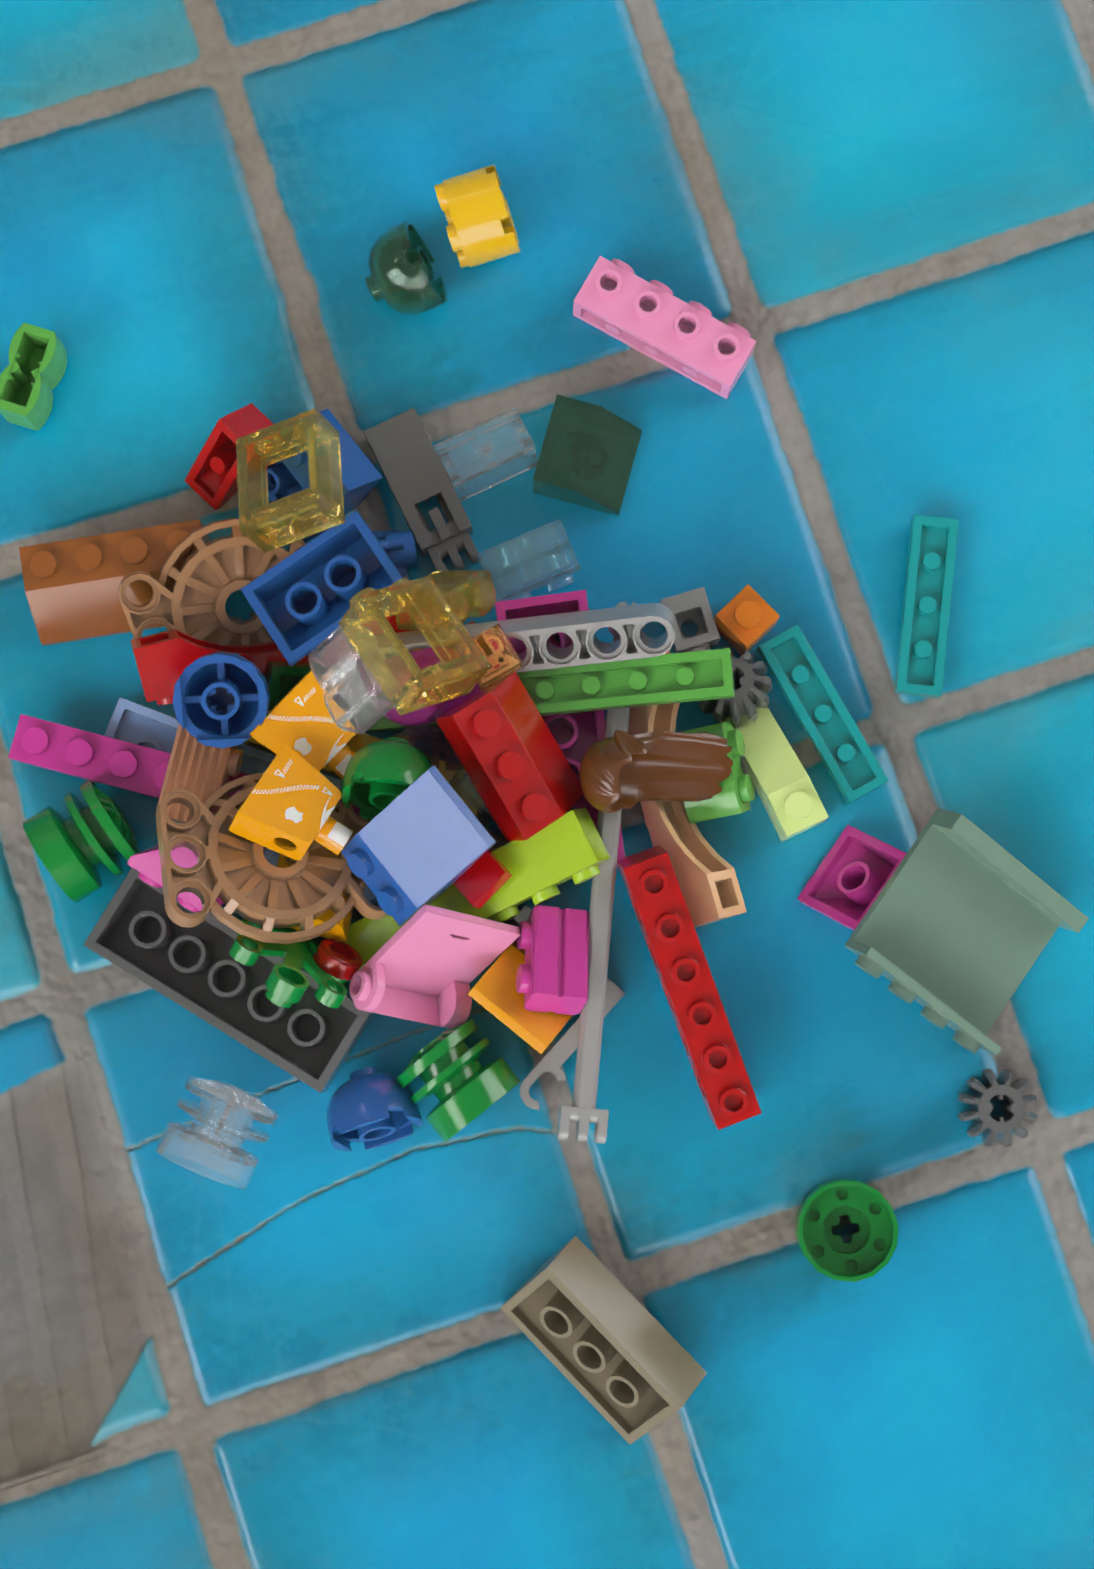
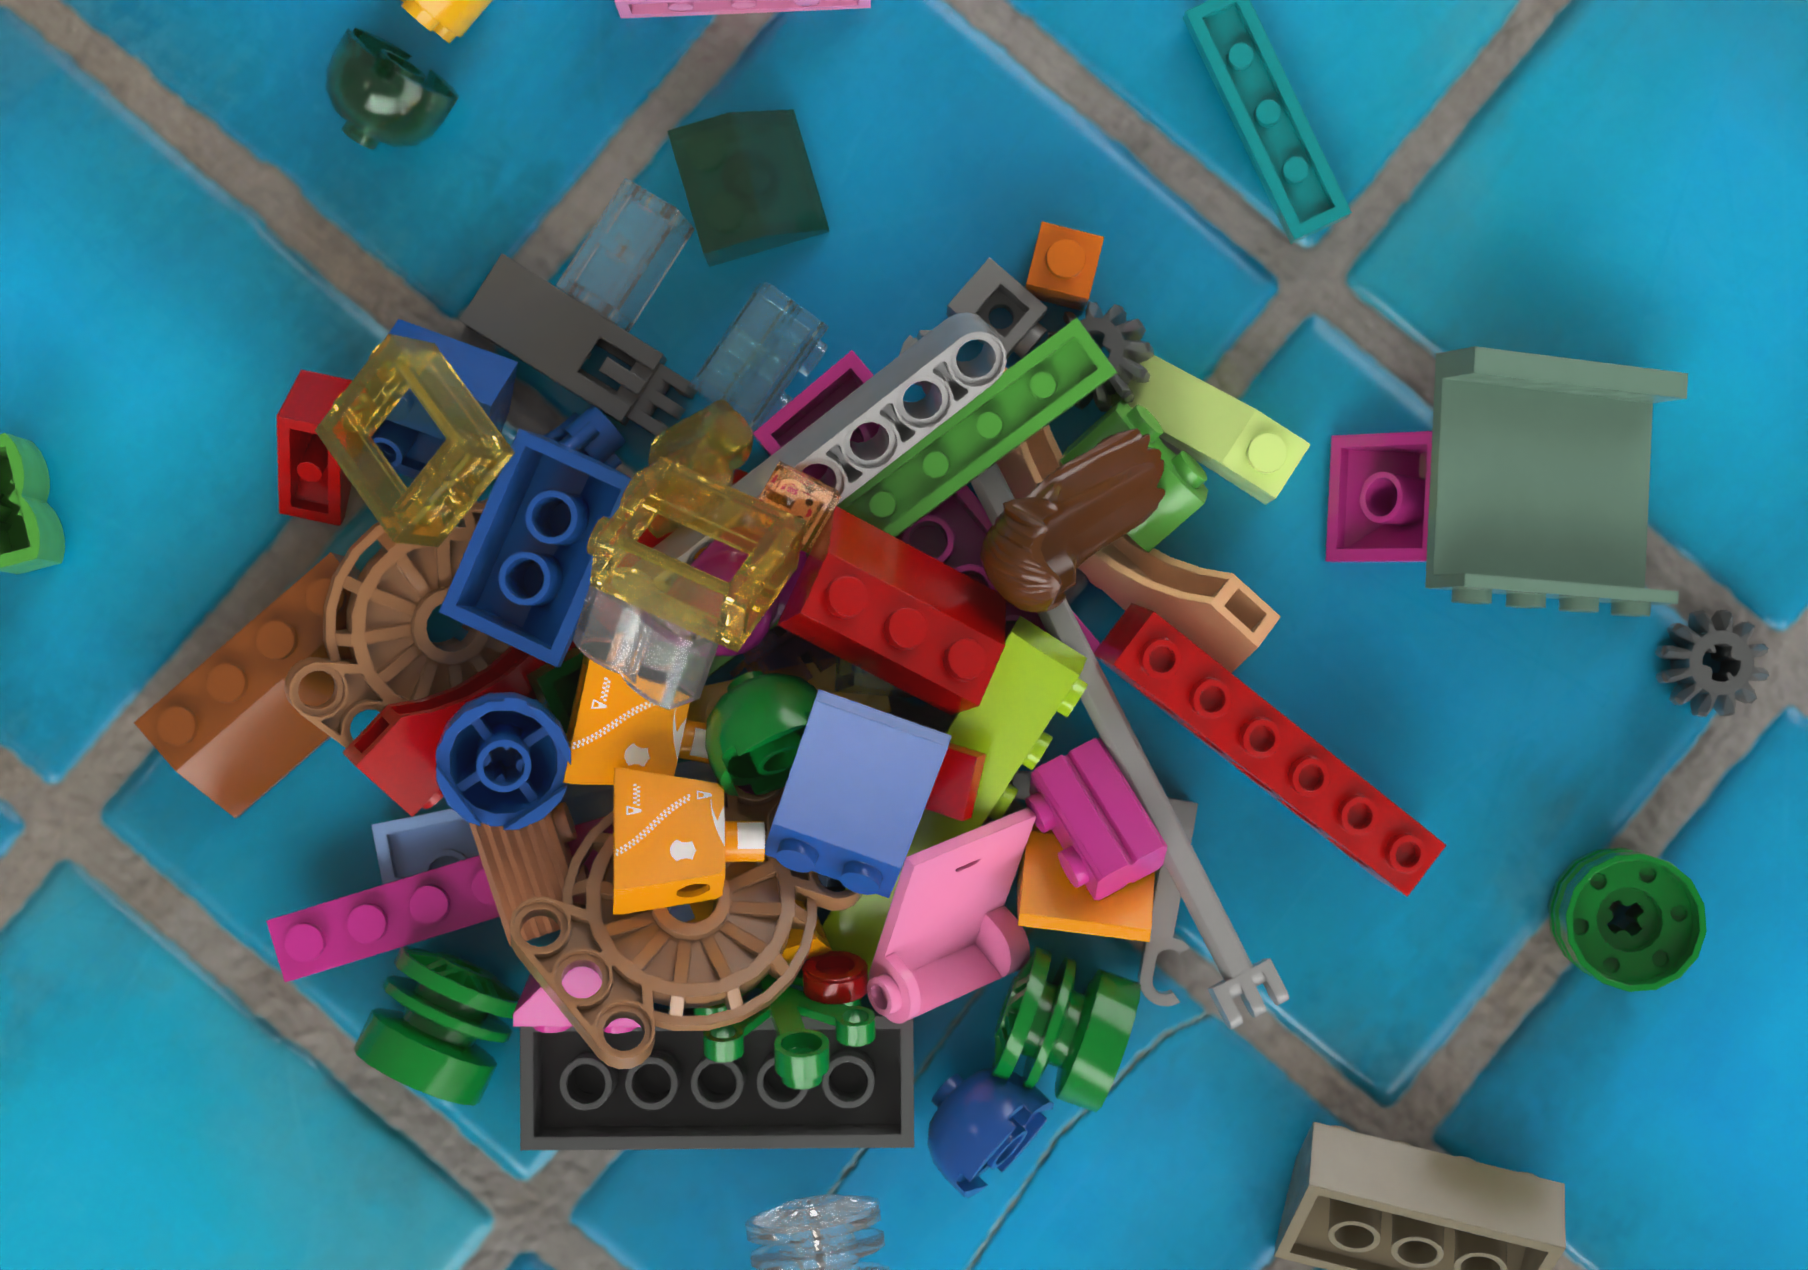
camera: 30 degrees left, 5 degrees up
teal plate [757,624,889,805] -> none

